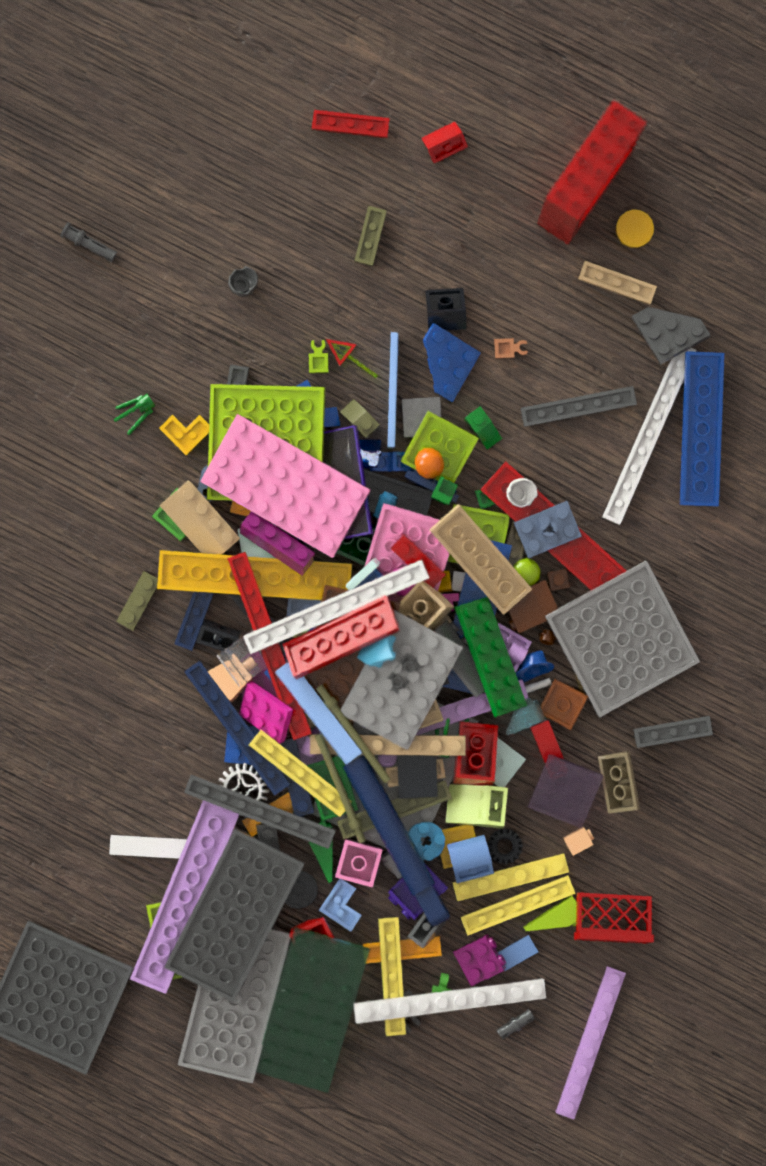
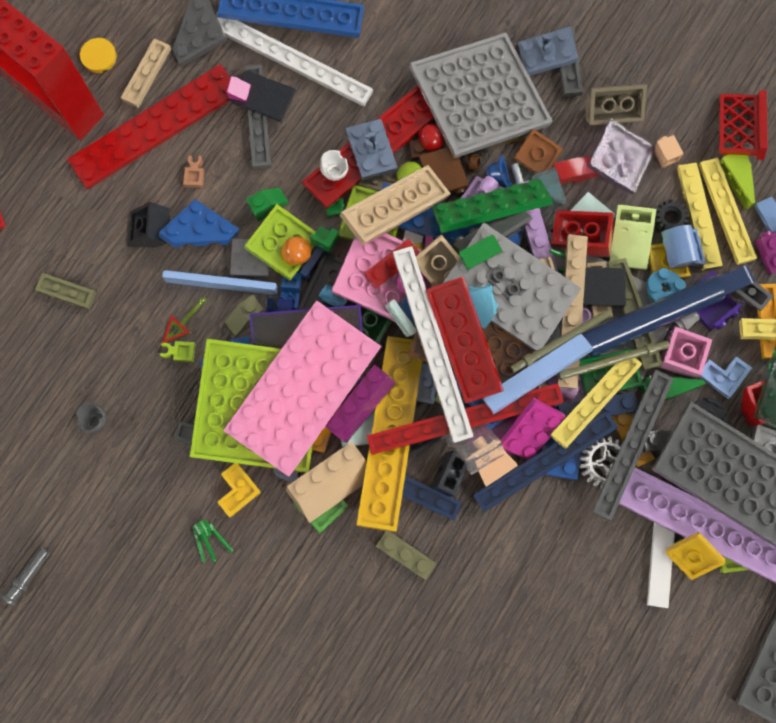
camera: 85 degrees left, 10 degrees down
none -> red plate [67,64,231,190]
none -> slope [227,76,251,102]
none -> black tile [231,70,296,123]
none -> red hair [418,124,445,151]
none -> green tile [458,234,503,271]
none -> sand blue plate [518,26,579,76]
none -> yellow plate [665,531,725,580]

